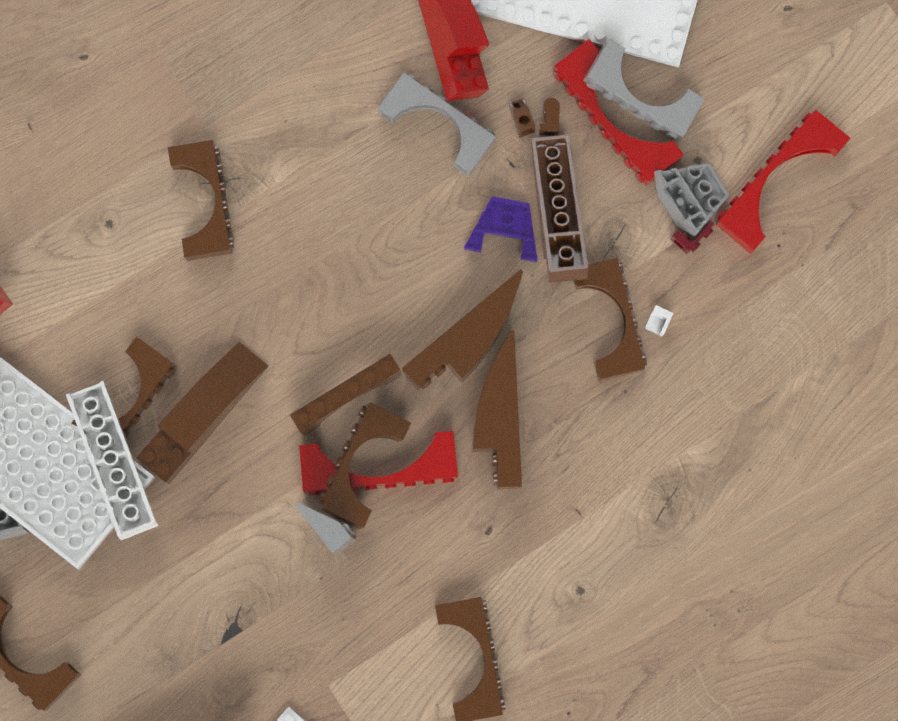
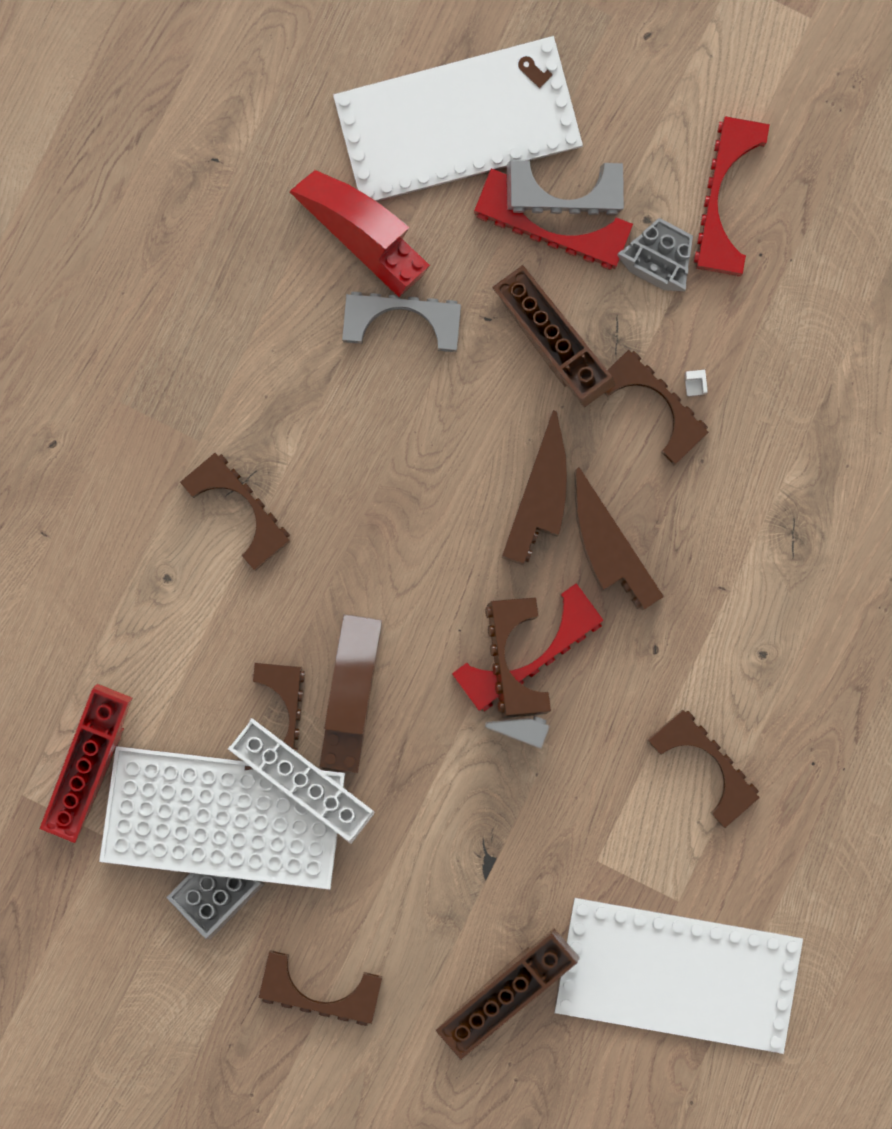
camera: 25 degrees left, 5 degrees up
reddish brown arch [290,354,402,435] -> none
dark purple wing [464,197,538,263] -> none
reddish brown leg [509,98,535,138] -> none
reddish brown leg [539,98,560,136] -> none
dark red bracket [670,221,714,254] -> none

